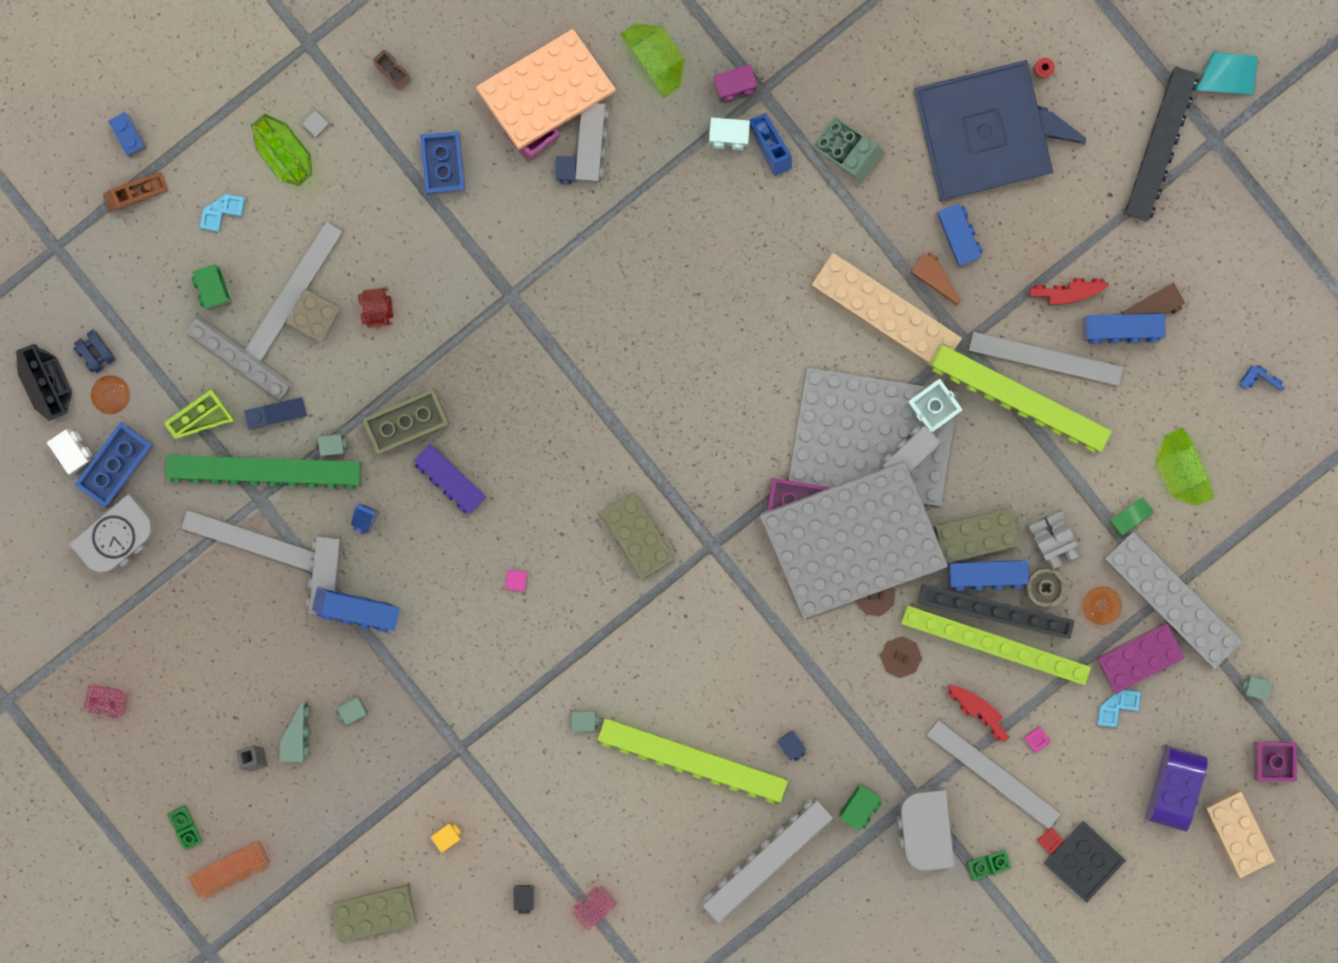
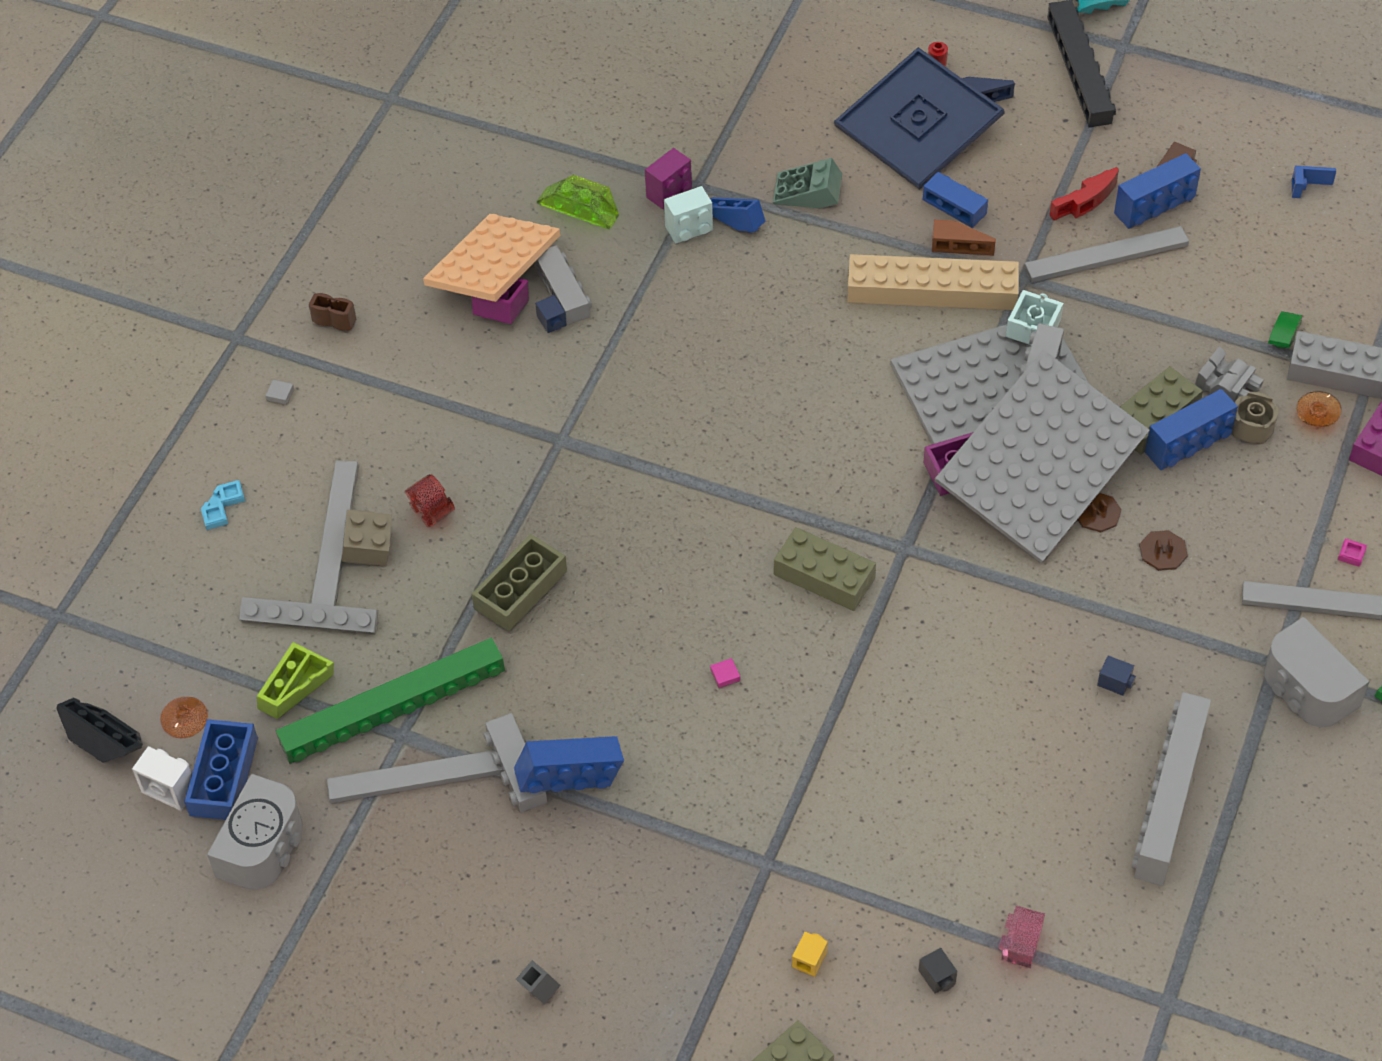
camera: 25 degrees left, 35 degrees down
dark blue brick [73,329,116,374] -> none
clear pink brick [83,684,129,718] -> none
dark orange slope [103,172,168,213] -> none
blue brick [108,112,147,157] -> none
green brick [191,264,232,310] -> none
dark blue slope [244,397,307,430] -> none
clear neon green wedge [251,114,312,187] -> none
sand green slope [280,701,311,762] -> none
sand green brick [318,434,348,456] -> none
sand green brick [336,697,368,725] -> none
blue slope [351,503,379,534] -> none
dark purple brick [414,444,486,514] -> none
blue brick [420,131,466,195] -> none
sand green brick [571,710,599,732] -> none
lime brick [598,717,788,804] -> none
green brick [838,783,882,831] -> none
lime brick [900,605,1091,685] -> none
black brick [918,584,1075,639] -> none
lime brick [929,344,1112,453] -> none
red slope [947,684,1010,742] -> none
clear neon green wedge [1156,428,1214,506] -> none

